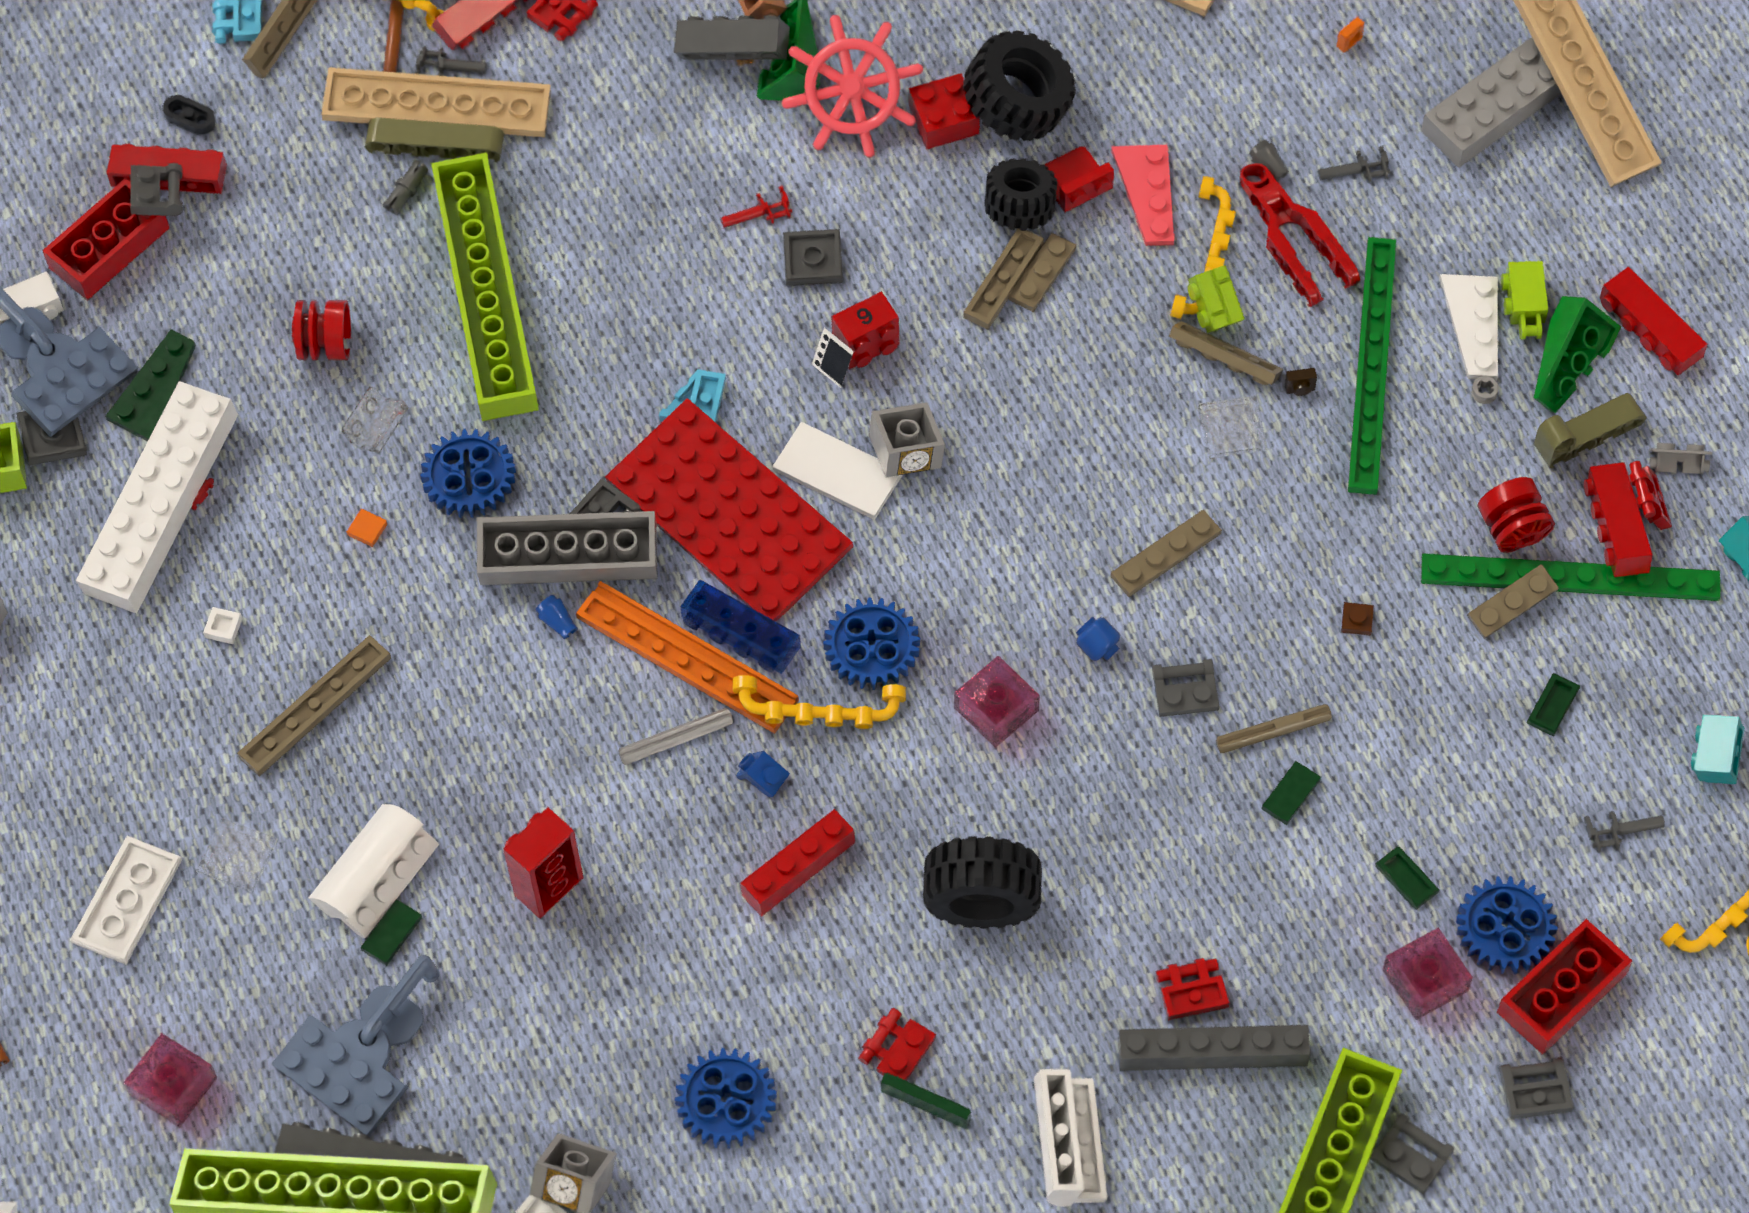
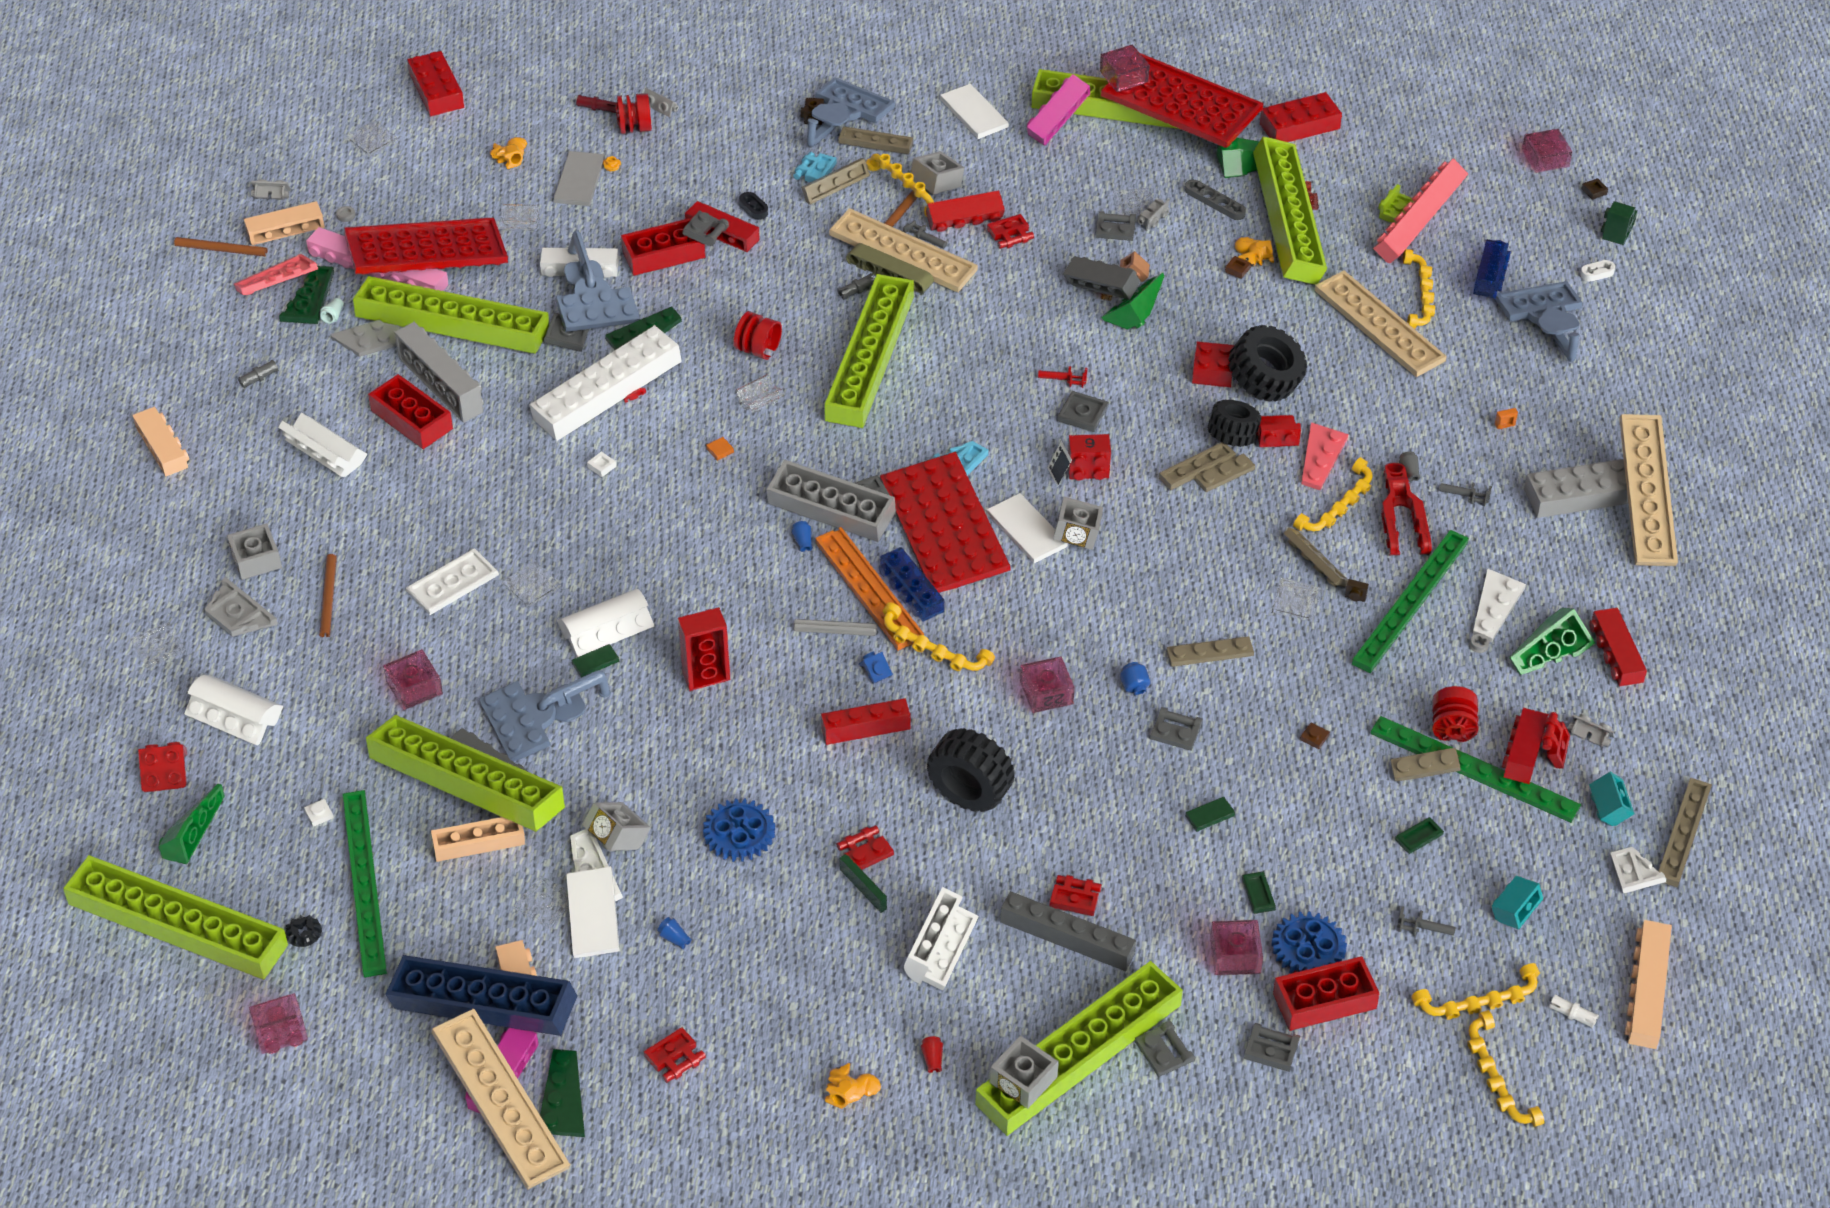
camera: 25 degrees right, 15 degrees down
dark tan plate [237,635,391,777] -> none
blue gear [420,429,516,518] -> none
coral piece [782,15,923,157] -> none
blue gear [823,597,920,690] -> none
lime brick [1187,265,1245,333] -> none
dark tan axle [1216,704,1332,753] -> none
lime brick [1501,261,1548,340] -> none
olive beam [1534,393,1646,468] -> none

